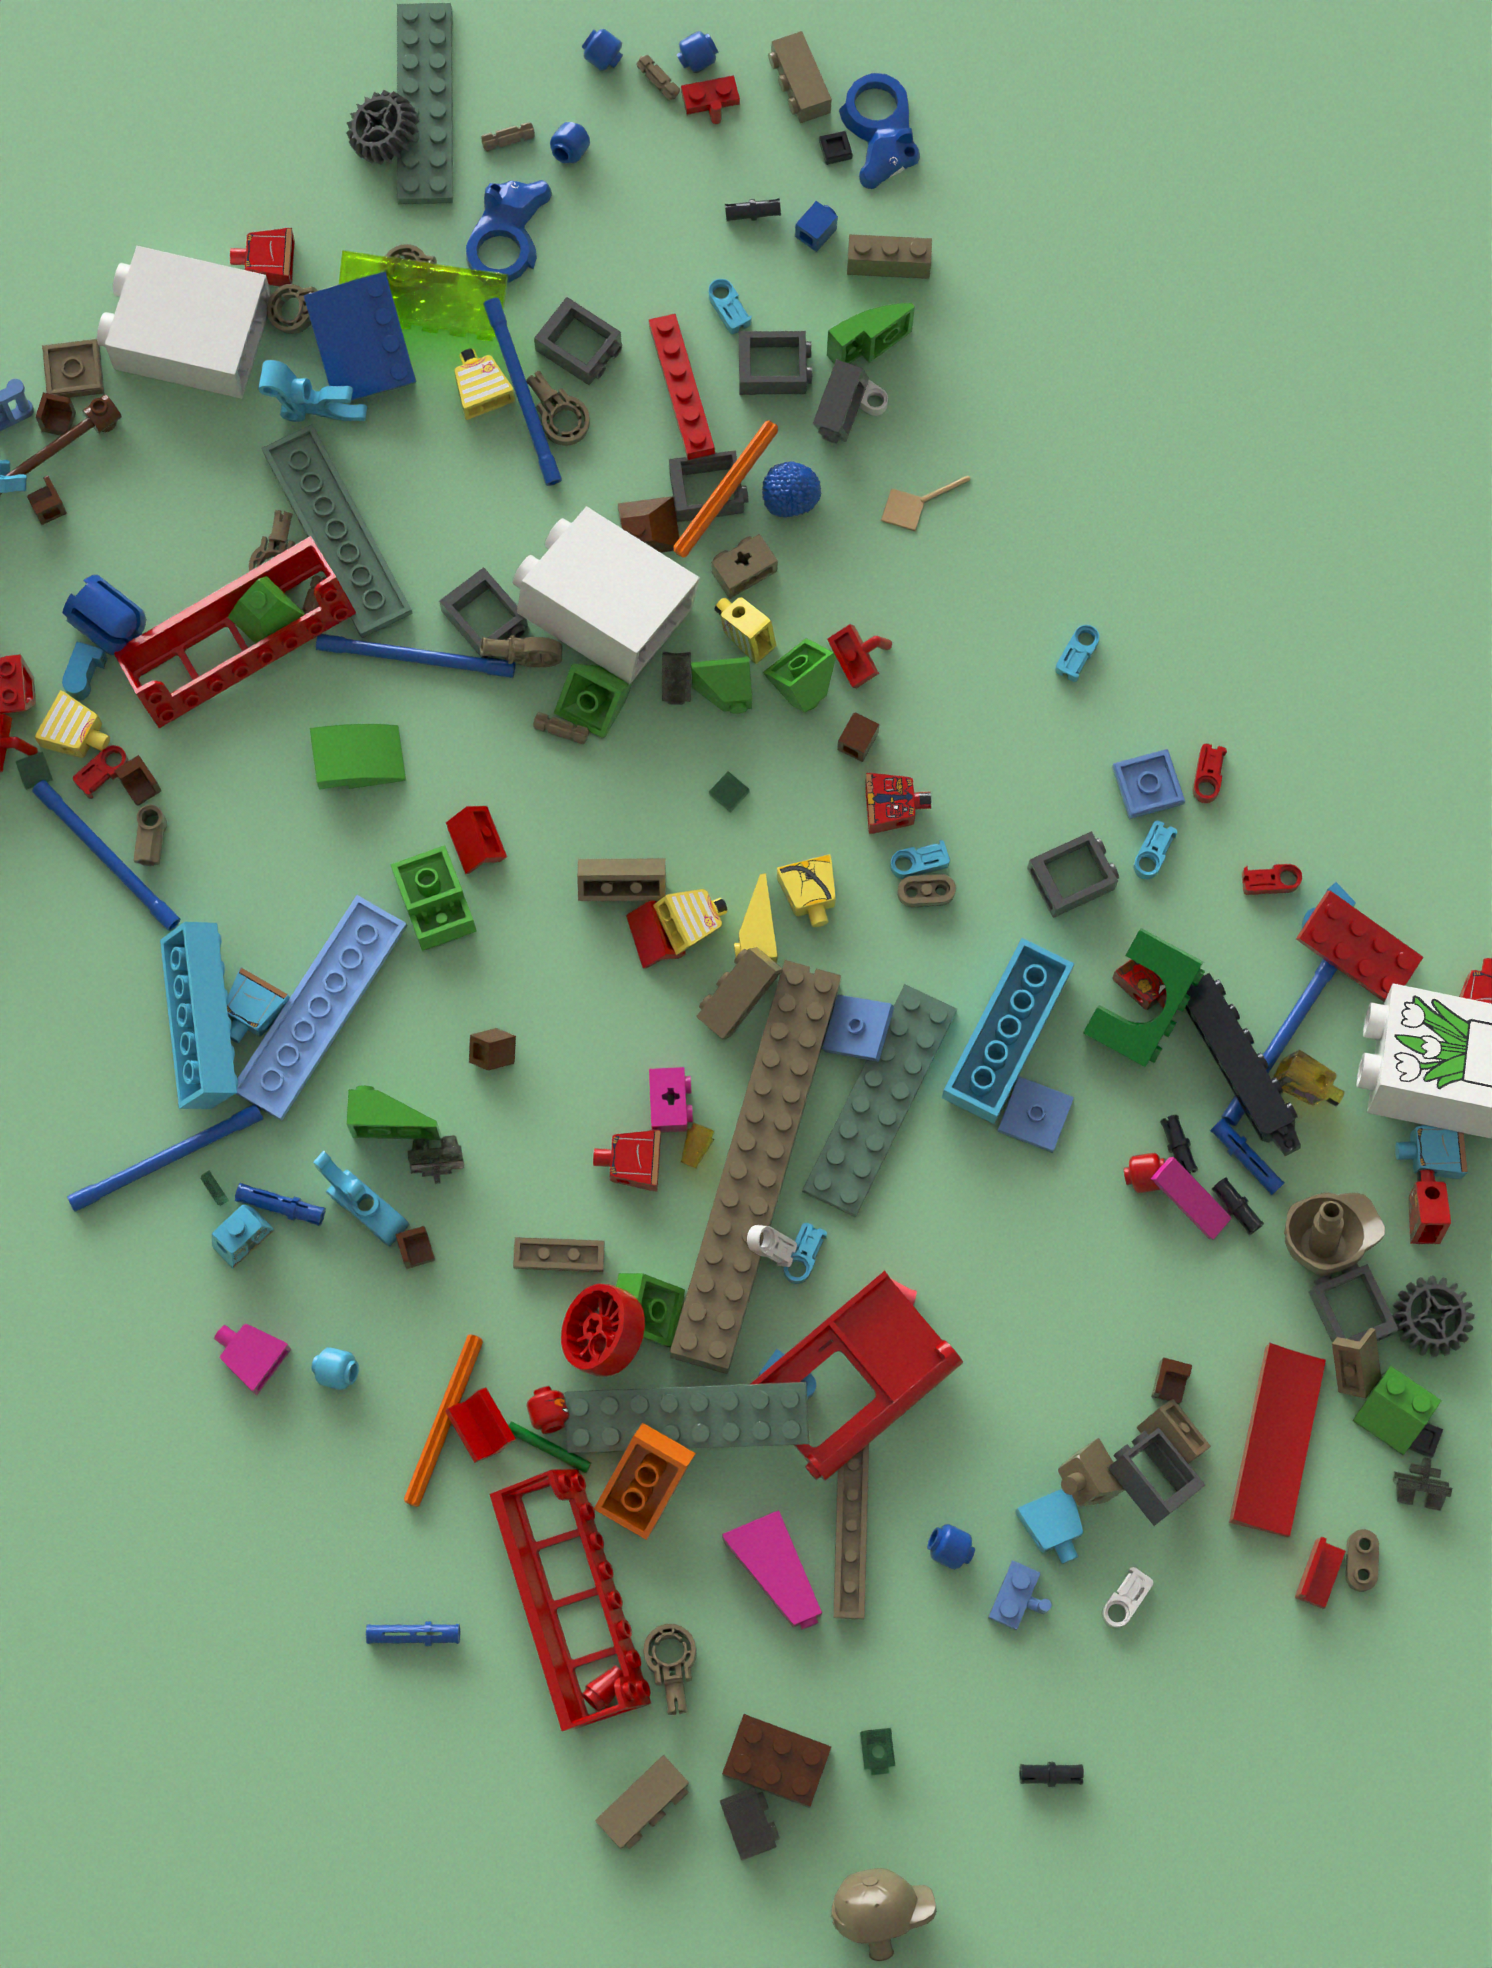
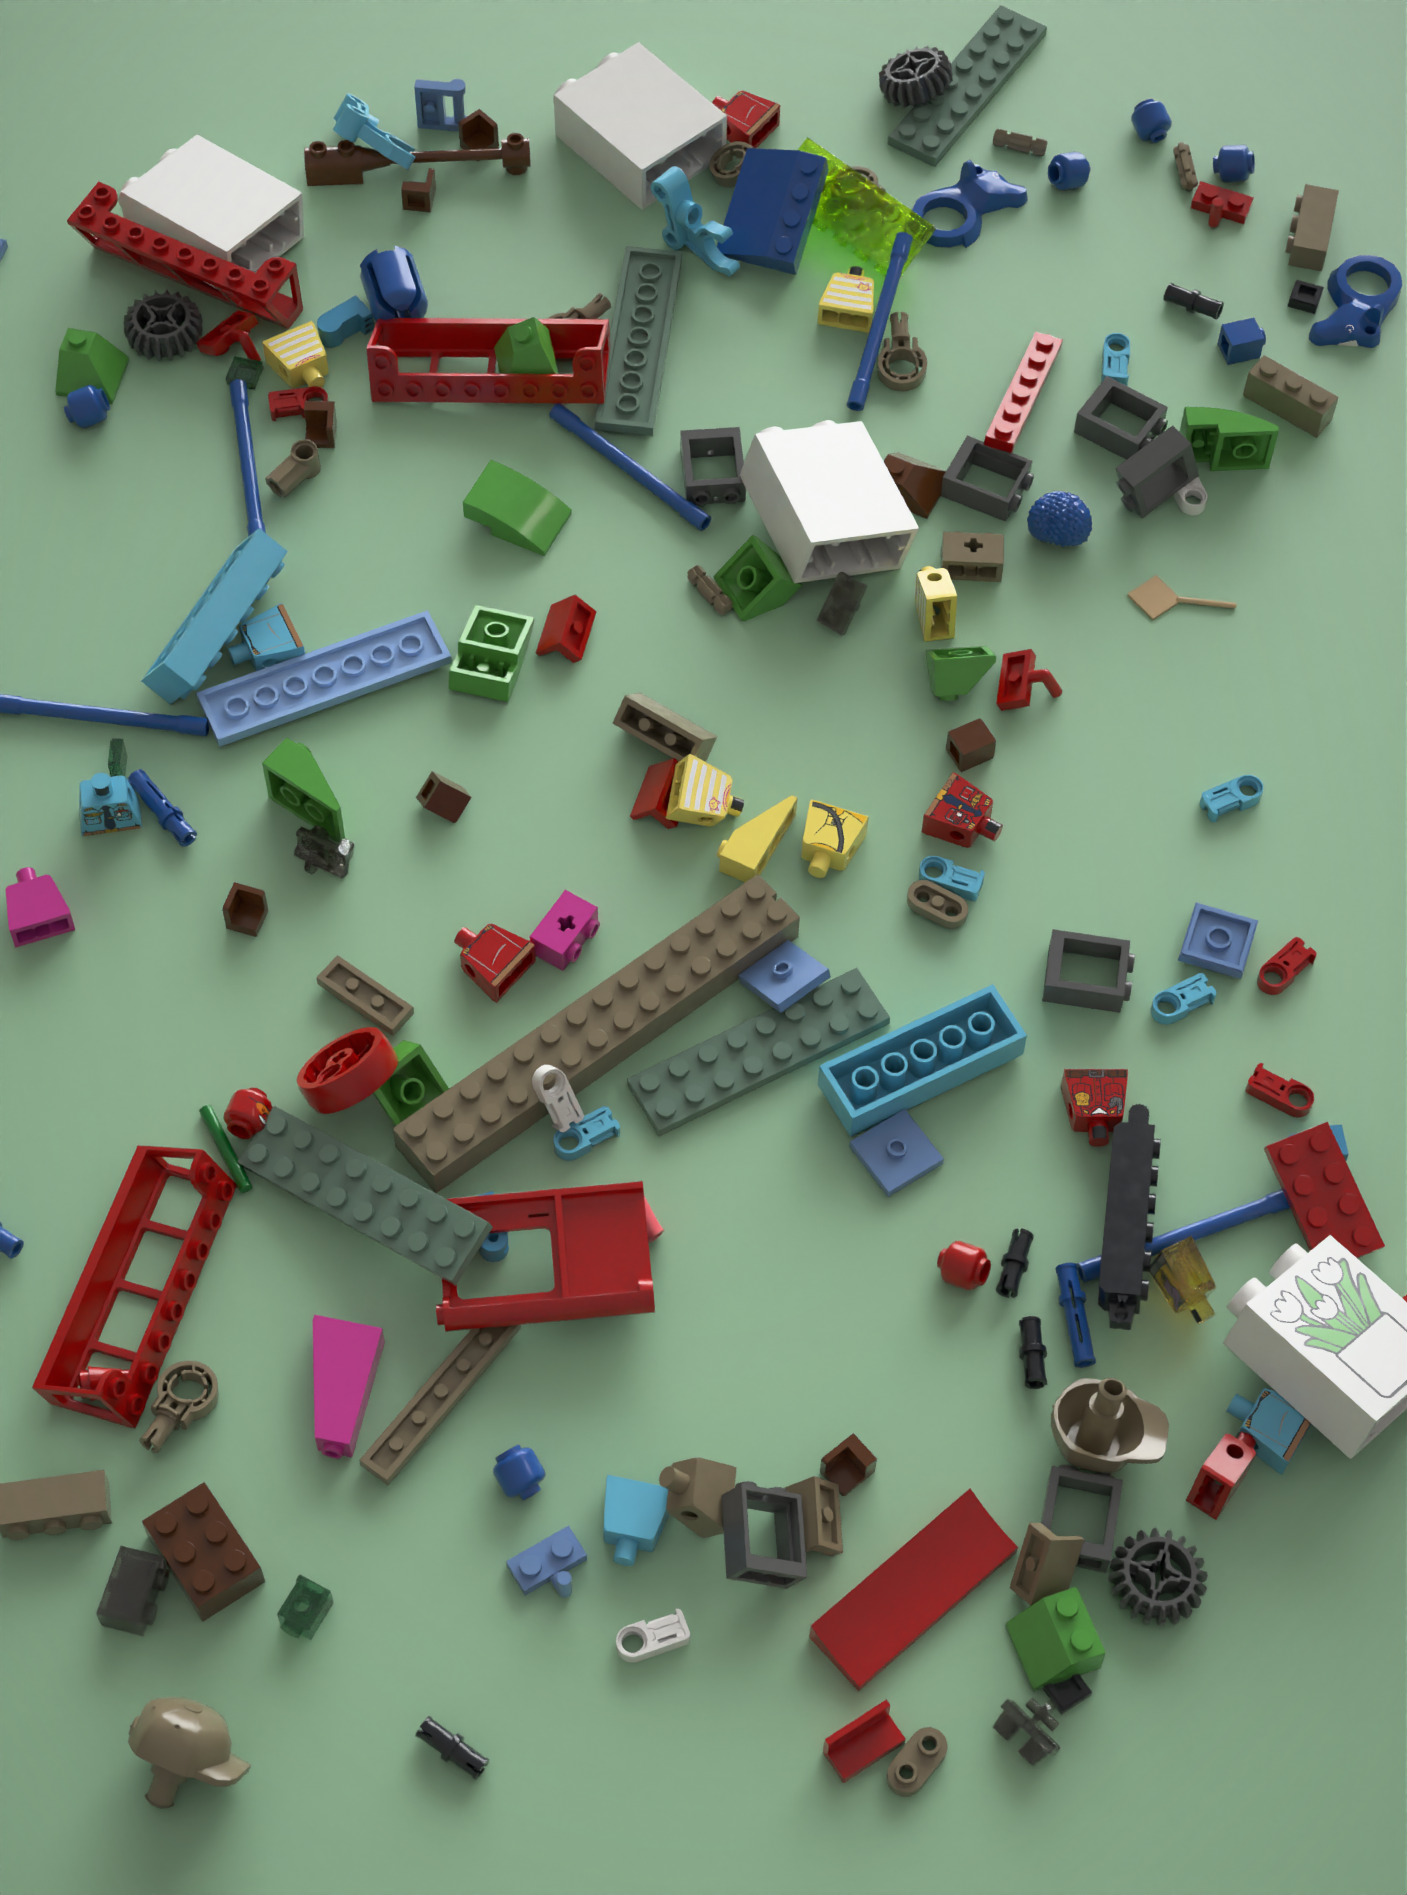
camera: 35 degrees right, 15 degrees down
dark tan tile [42,339,104,398] -> none
medium azure head [312,1347,359,1390] -> none
medium azure piece [313,1151,410,1247] -> none
orange axle [404,1334,483,1507] -> none
red panel [445,1387,516,1463] -> none
dark tan pin [480,635,562,668] -> none
dark grey window [534,297,623,385] -> none
orange brick [594,1423,696,1540] -> none
orange axle [673,420,778,558] -> none
clear yellow cone [680,1123,715,1169] -> none
bright green slope [691,657,752,714] -> none
dark tan brick [696,947,783,1039] -> none
clear green tile [709,771,750,813] -> none
green arch [1083,928,1205,1067] -> none
dark pink tile [1151,1157,1232,1240] -> none

